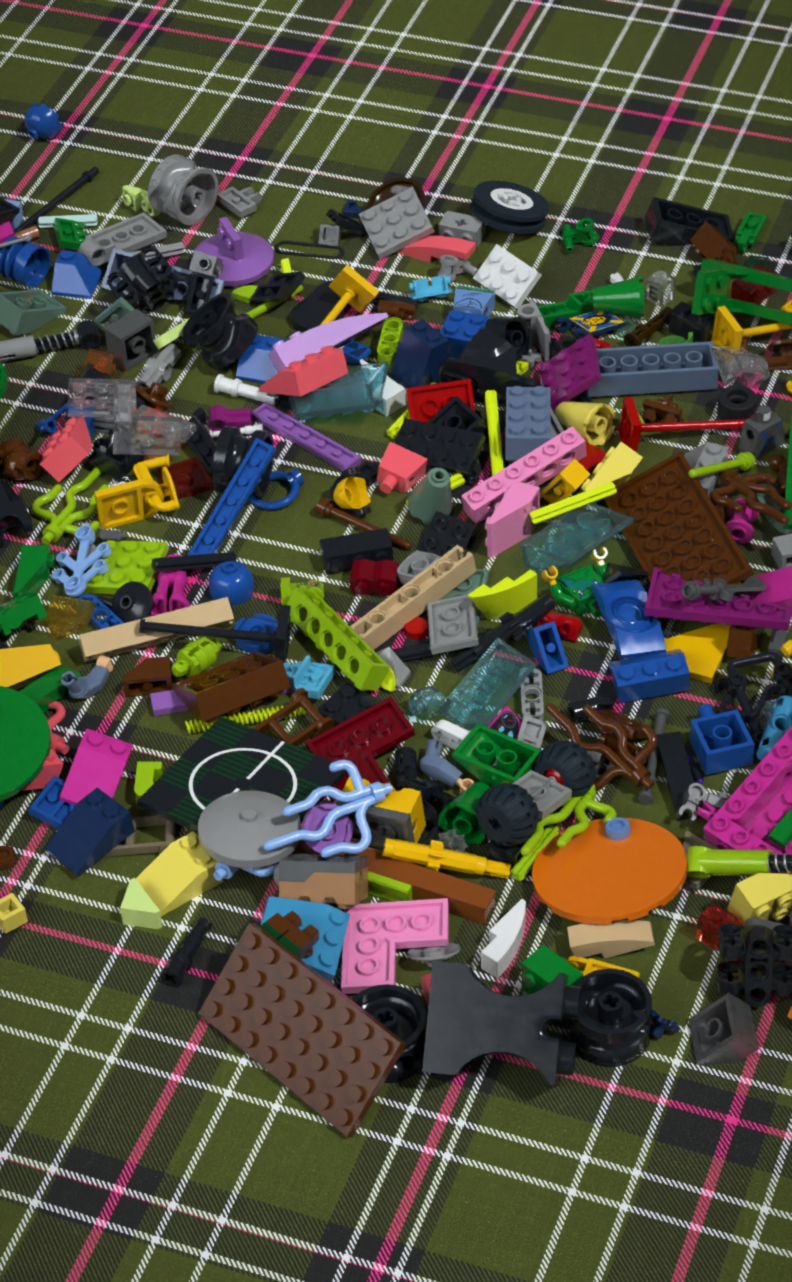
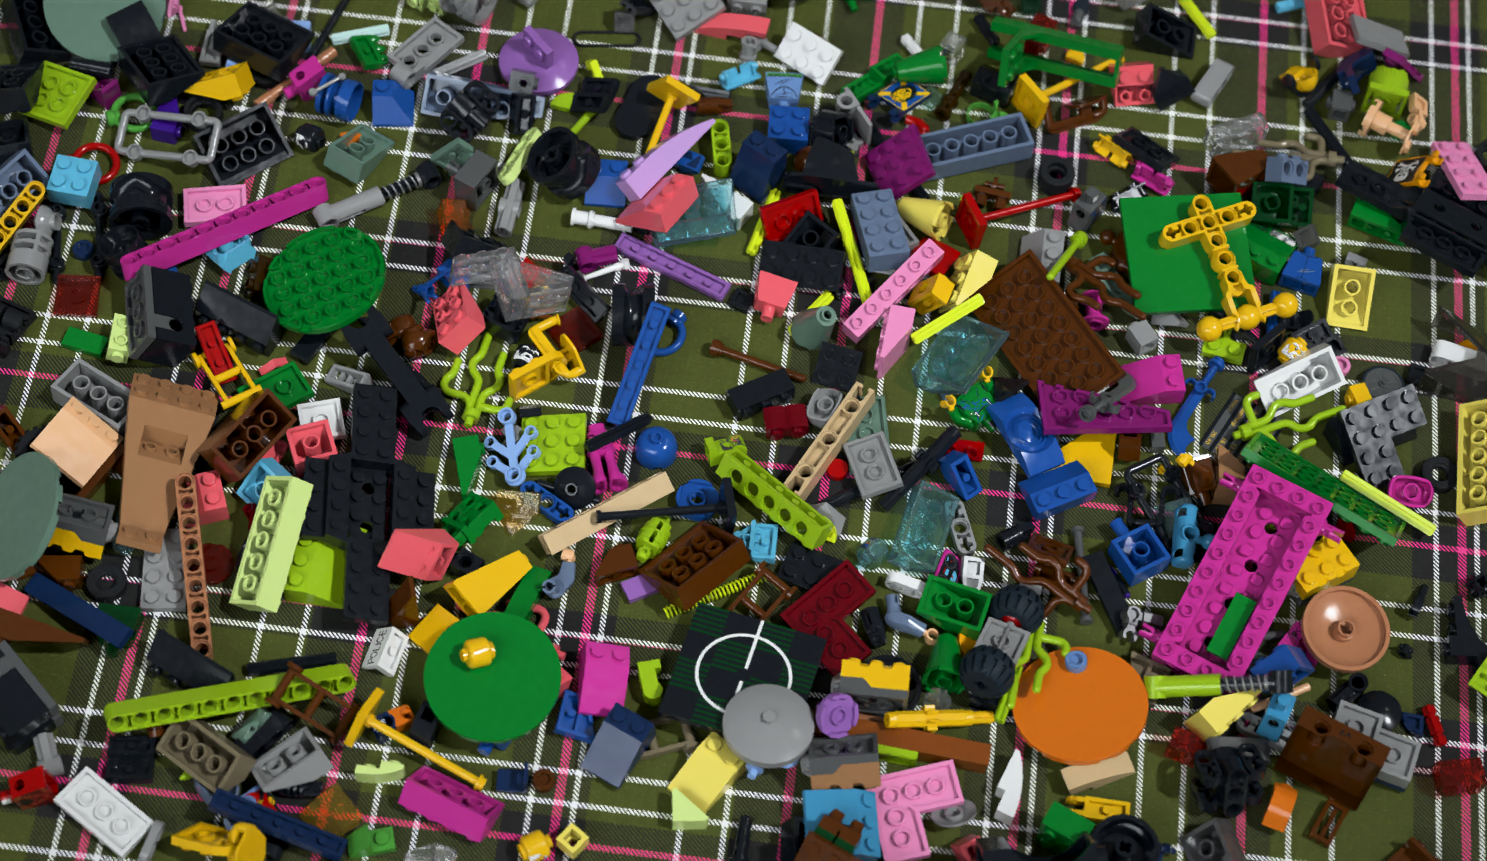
camera: 20 degrees left, 15 degrees up
reddish brown piece [135,381,173,411] -> none
light blue plant [263,760,393,858] -> none
yellow cap [330,467,372,517] -> none
black piece [403,778,456,810] -> none
neon yellow slope [468,569,537,620] -> none
clear slope [711,345,771,388] -> none

